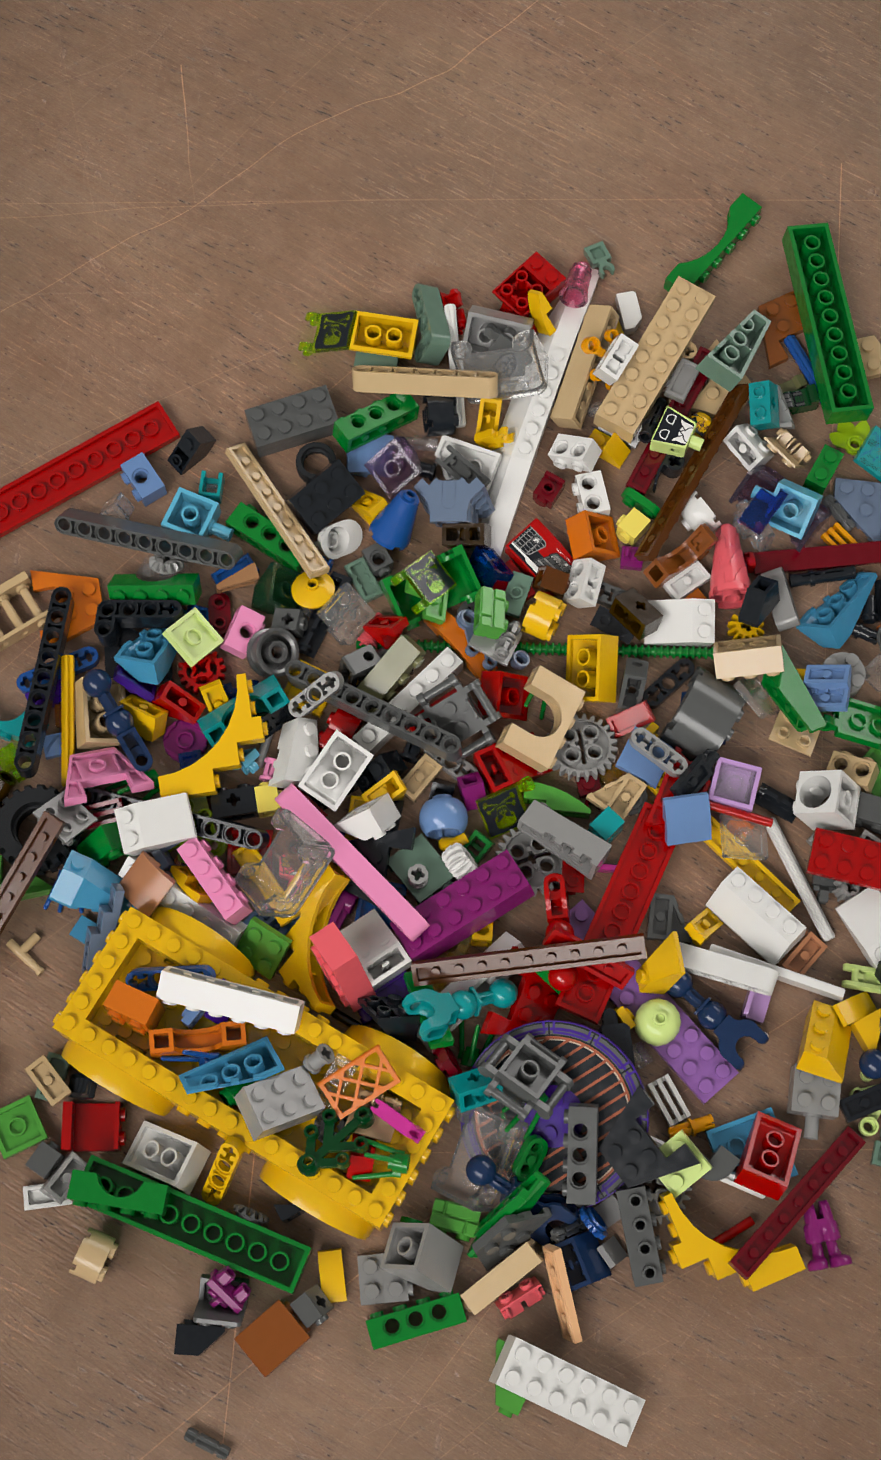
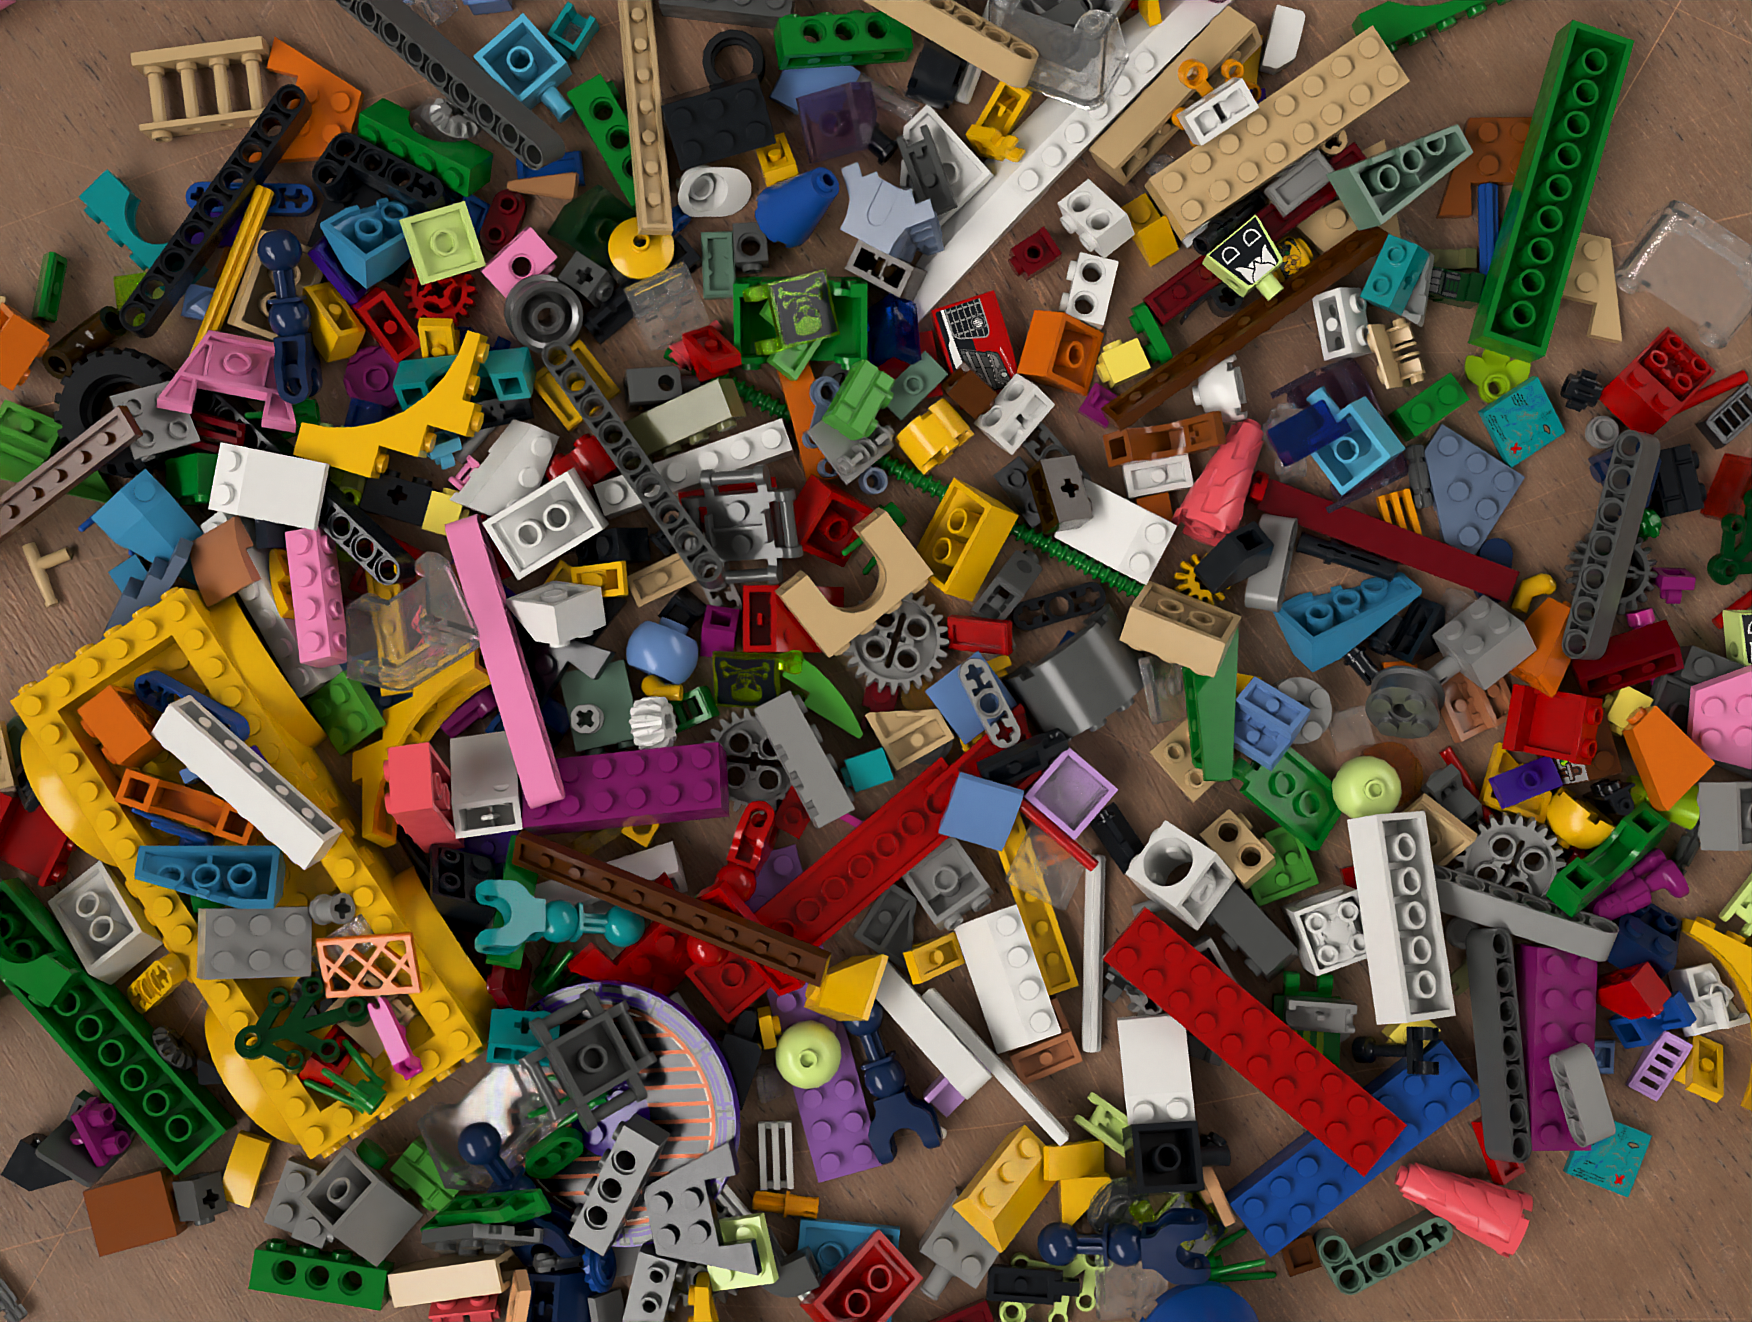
camera: 25 degrees right, 15 degrees up
light grey beam [288,671,344,718] -> none
none -> light grey plate [902,837,994,931]

